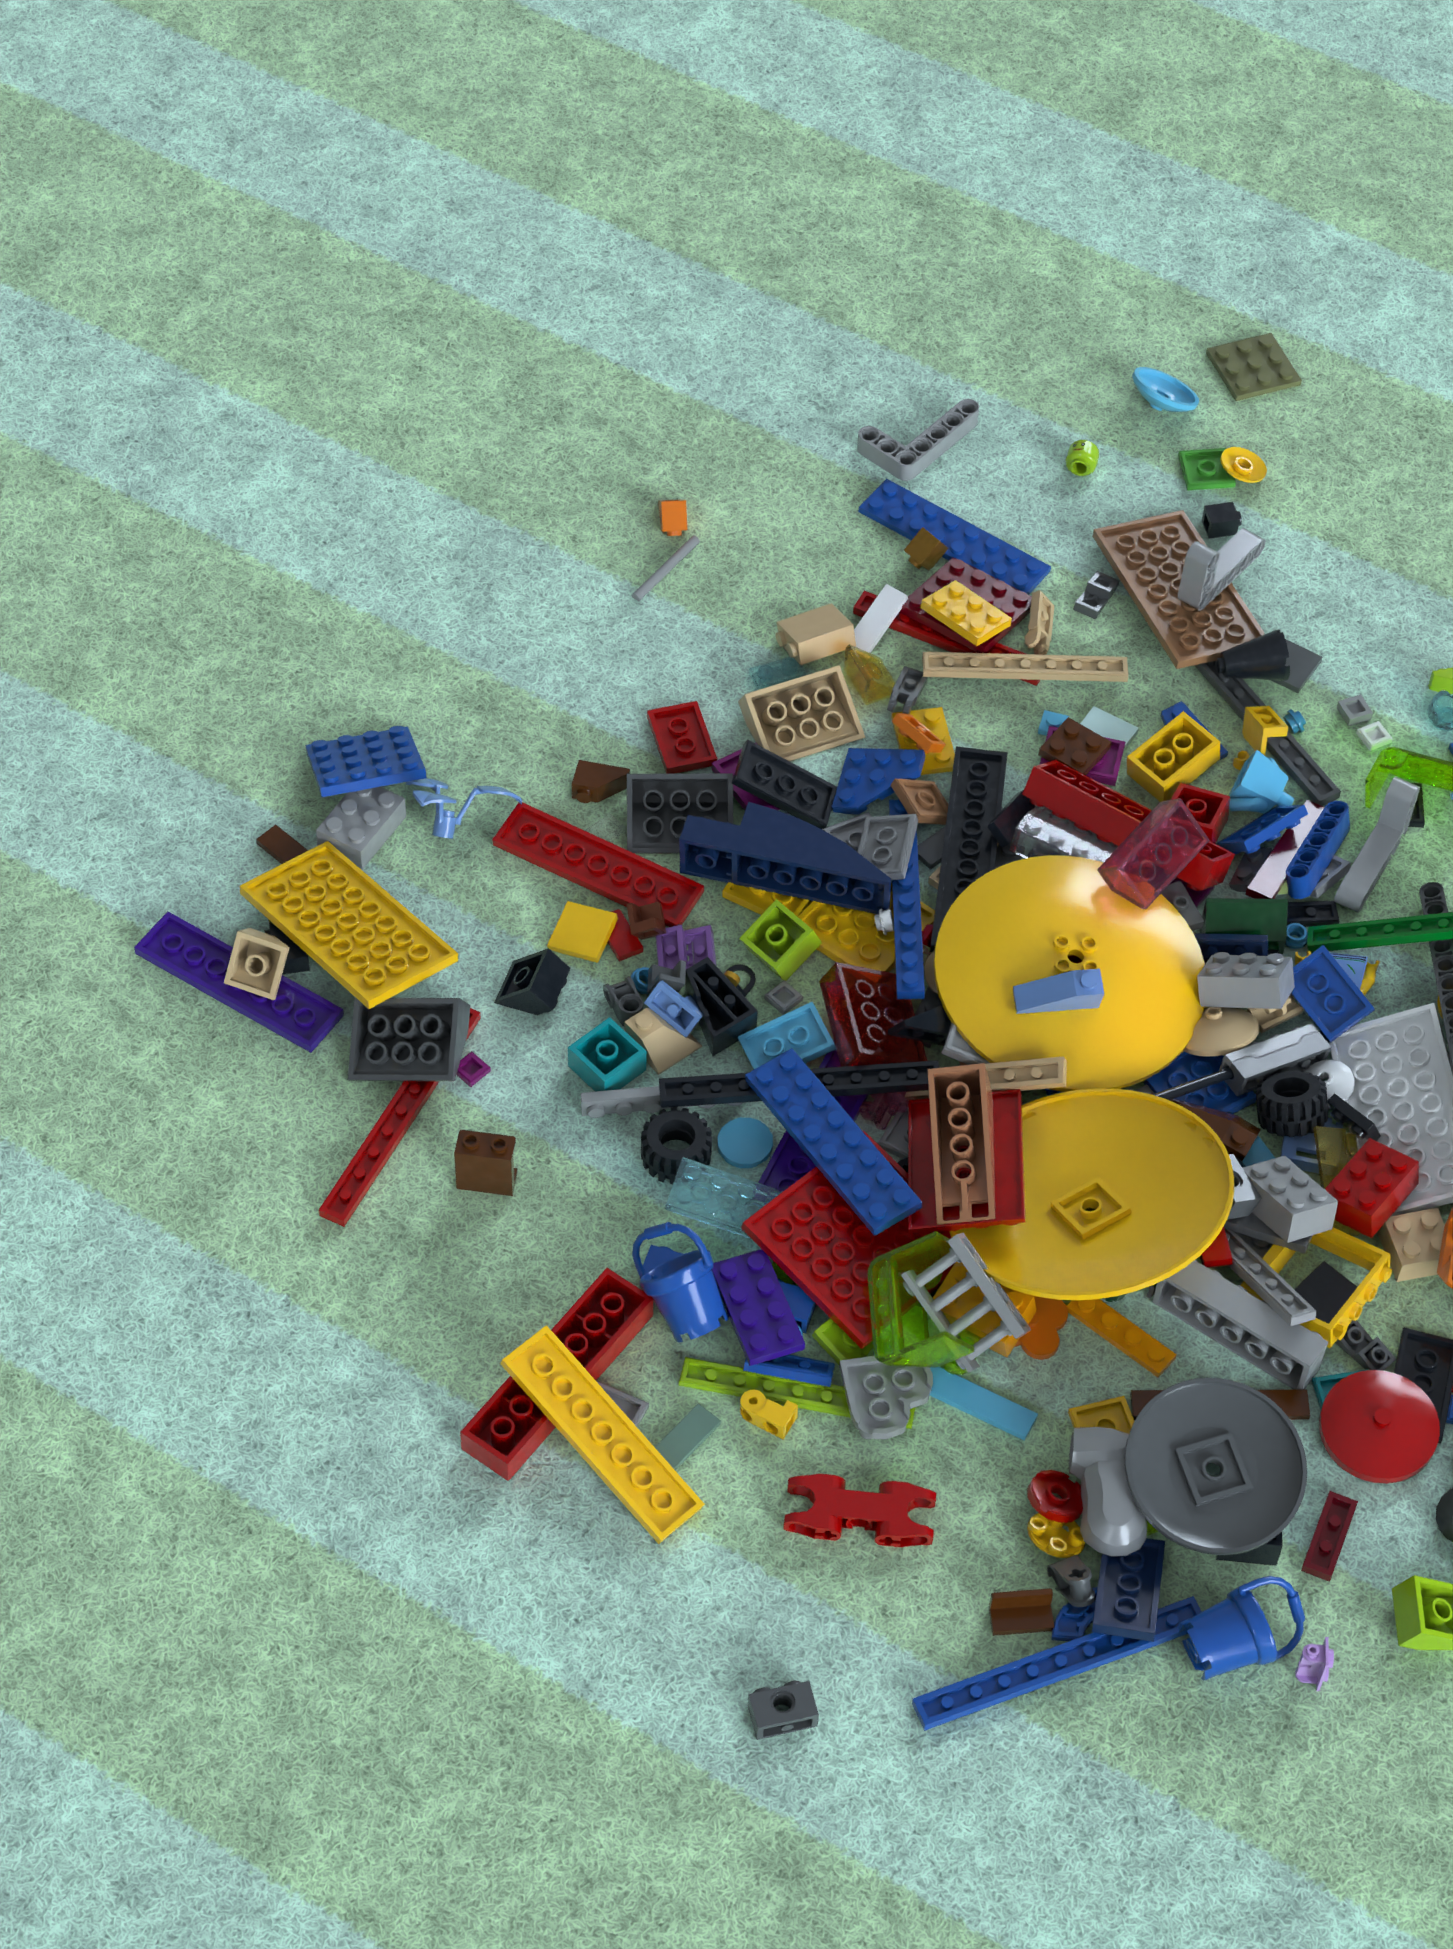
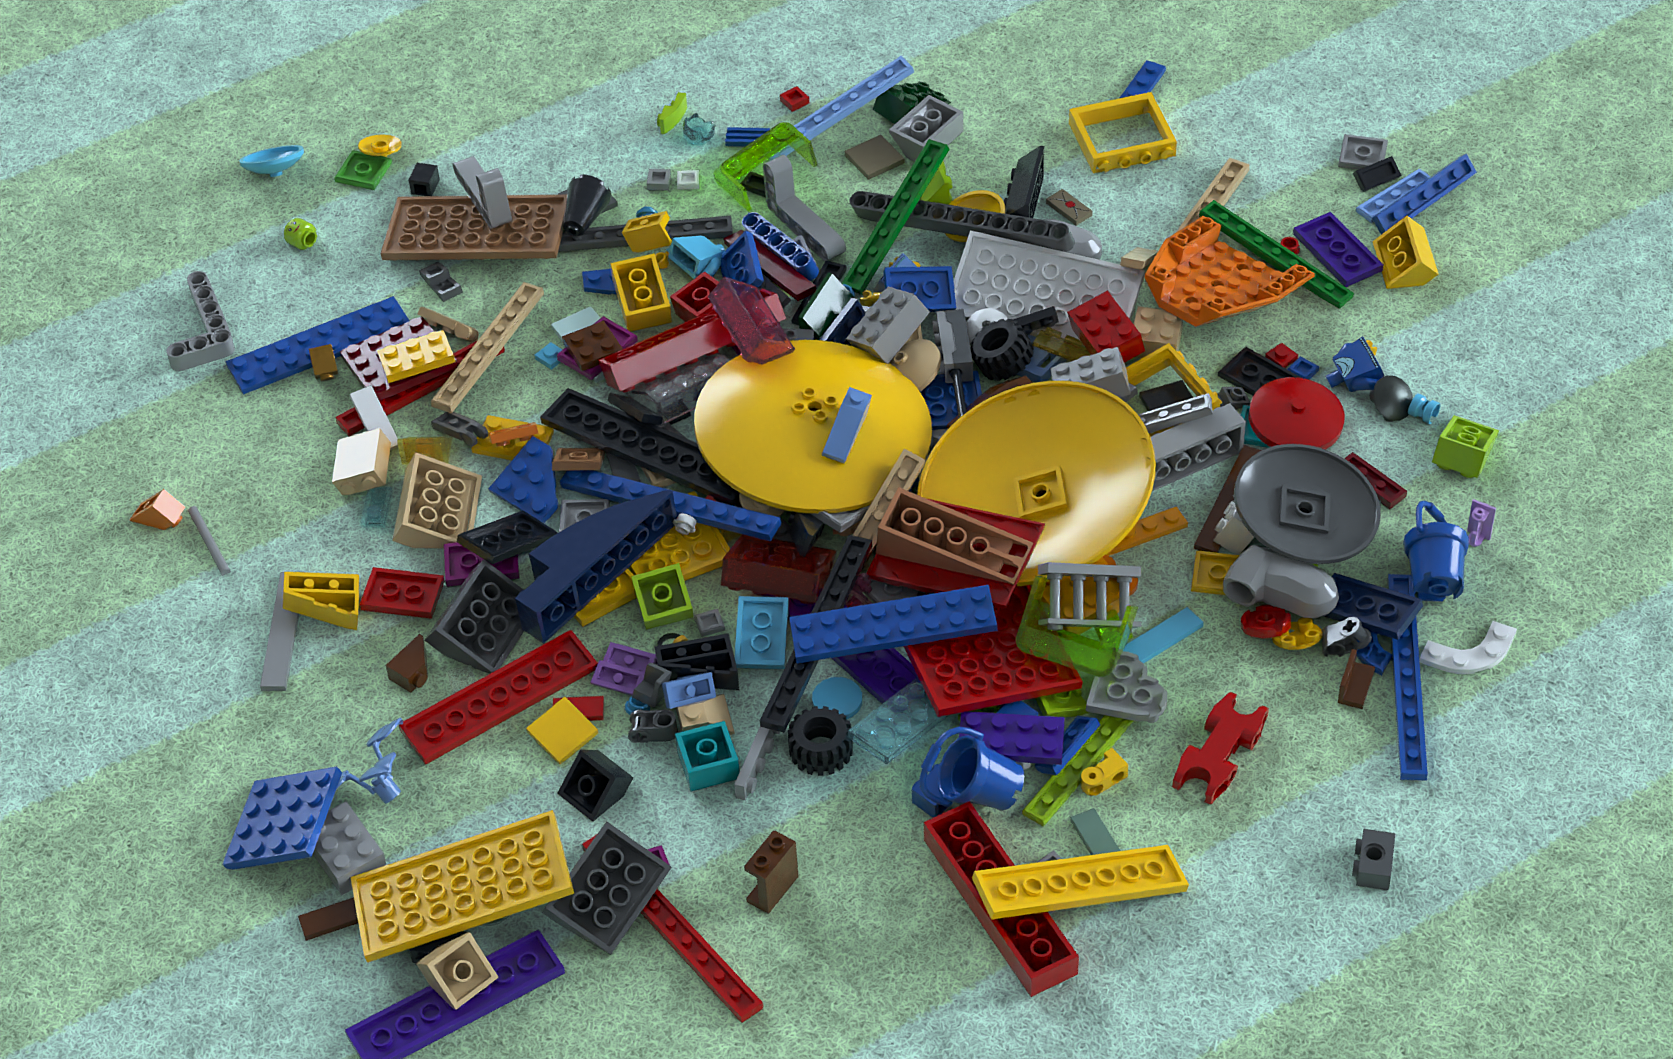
camera: 60 degrees left, 5 degrees down
copper panel [627,902,666,940] -> none
light grey tile [857,814,918,880] -> none
olive plate [1206,333,1302,401] -> none
none -> light grey tile [260,572,299,691]
none -> yellow wedge [283,572,359,630]
none -> white plate [1419,621,1517,674]

